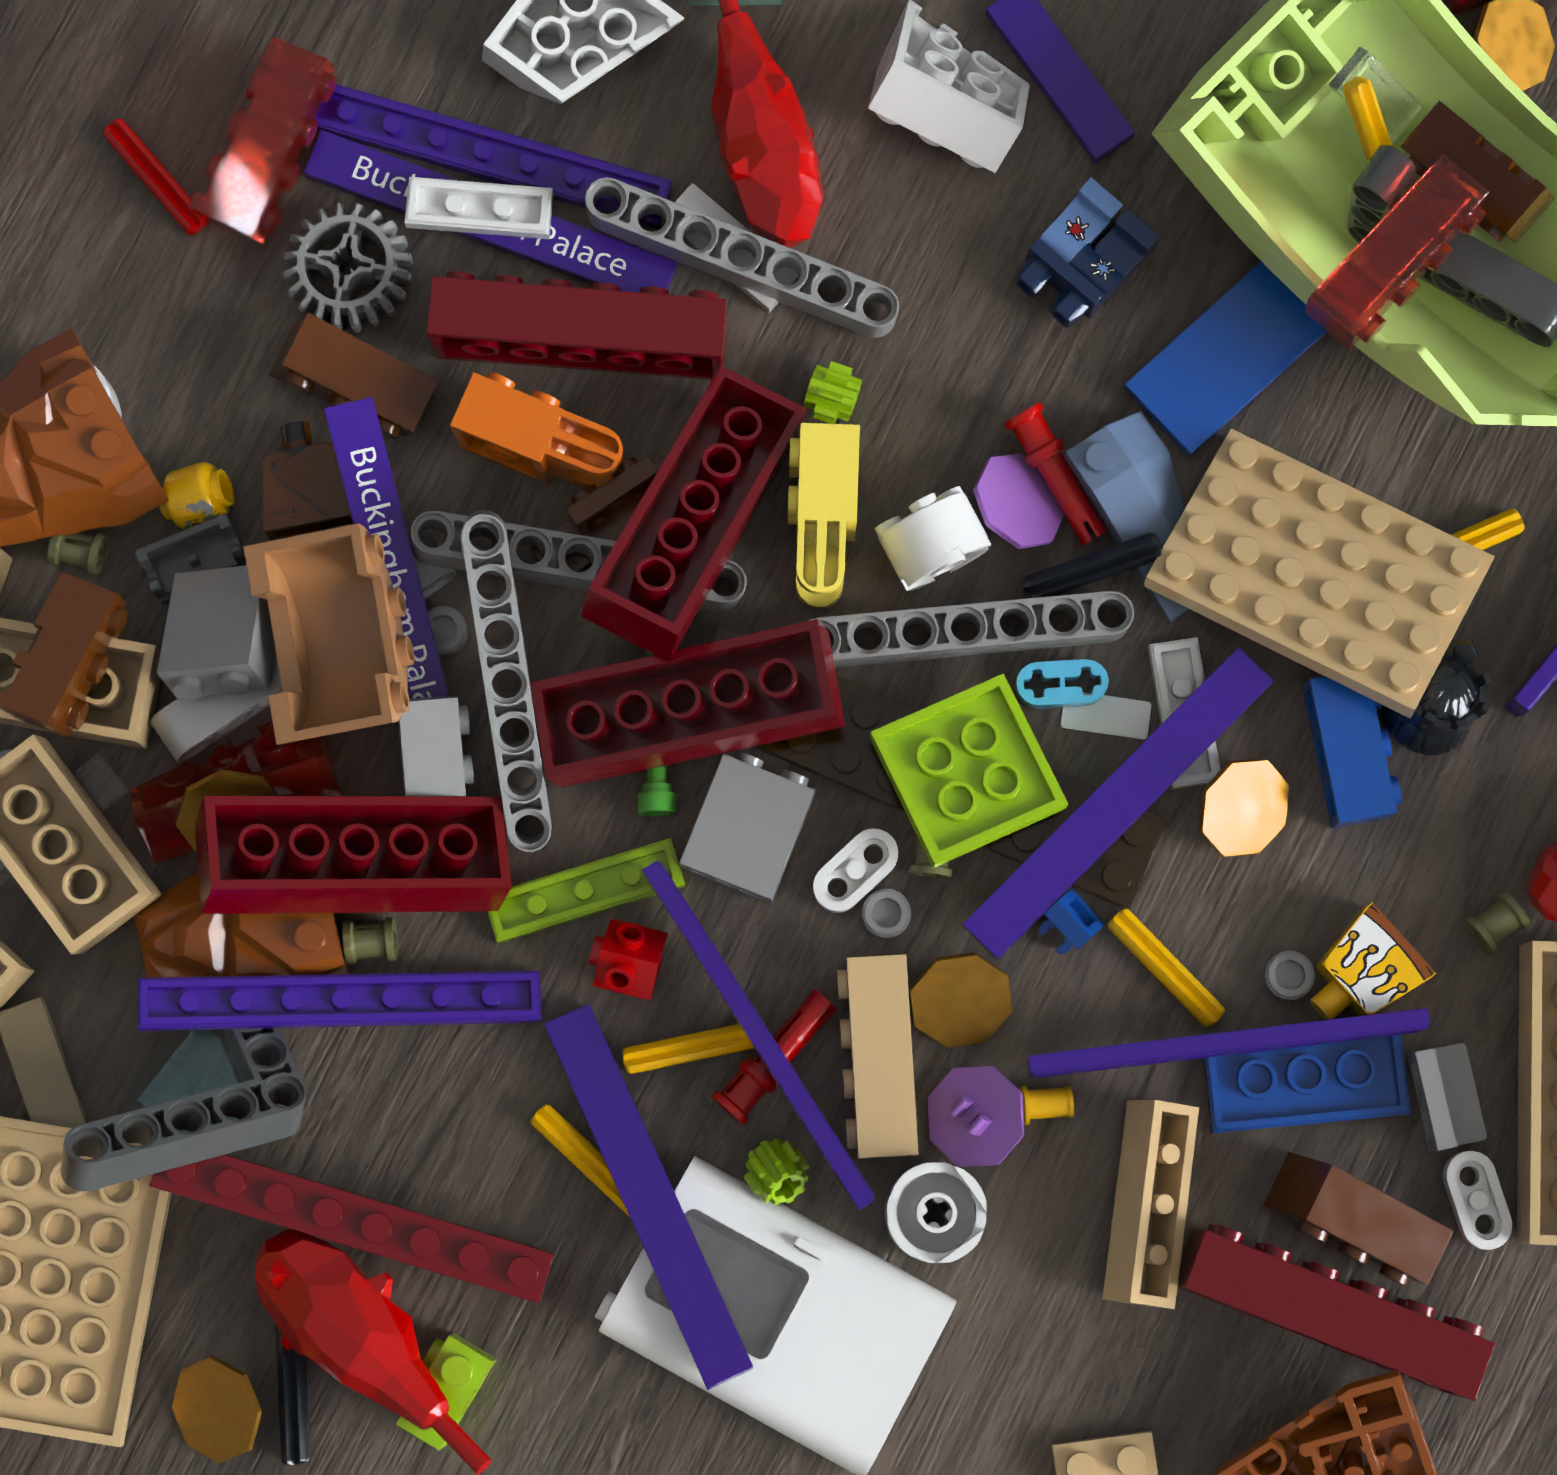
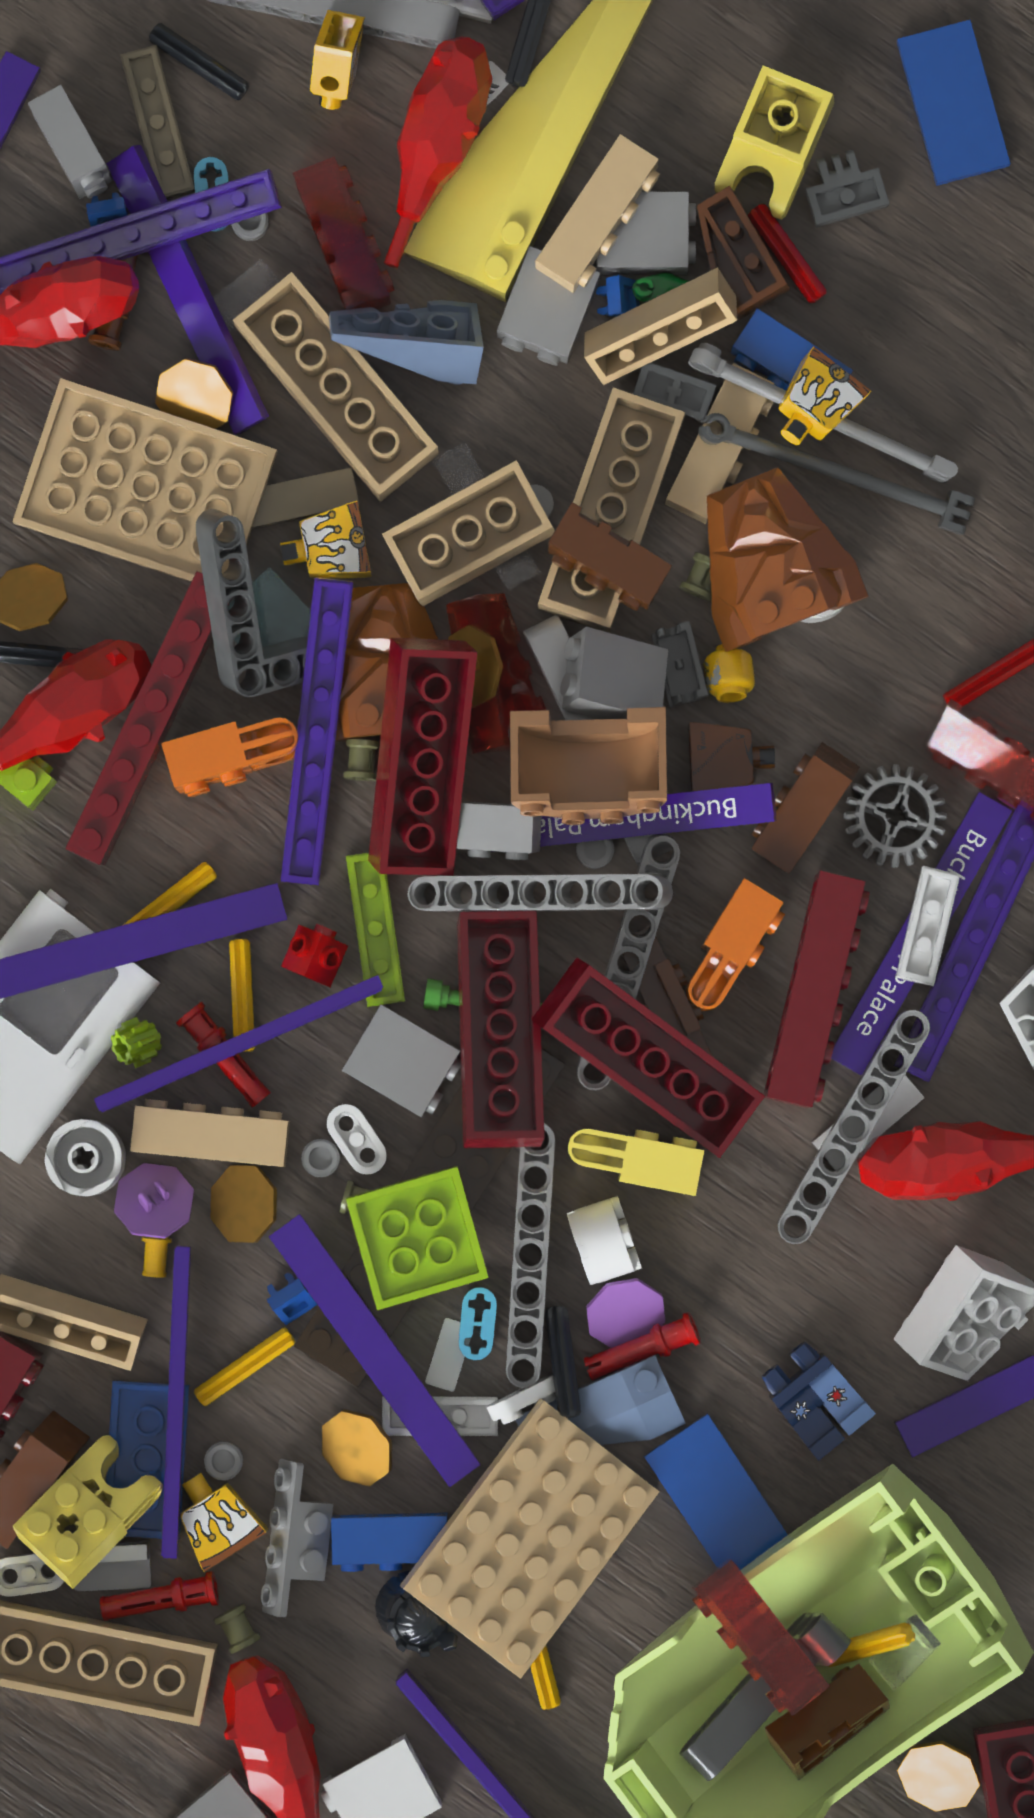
camera: 100 degrees right, 5 degrees up
lime gear [804,361,862,424] -> none
none -> light yellow brick [13,1435,163,1589]
none -> red pin [100,1571,219,1621]
none -> orange brick [161,717,298,797]
none -> light grey bracket [261,1459,333,1617]
none -> torso [280,501,372,579]
none -> white plate [486,1374,556,1425]

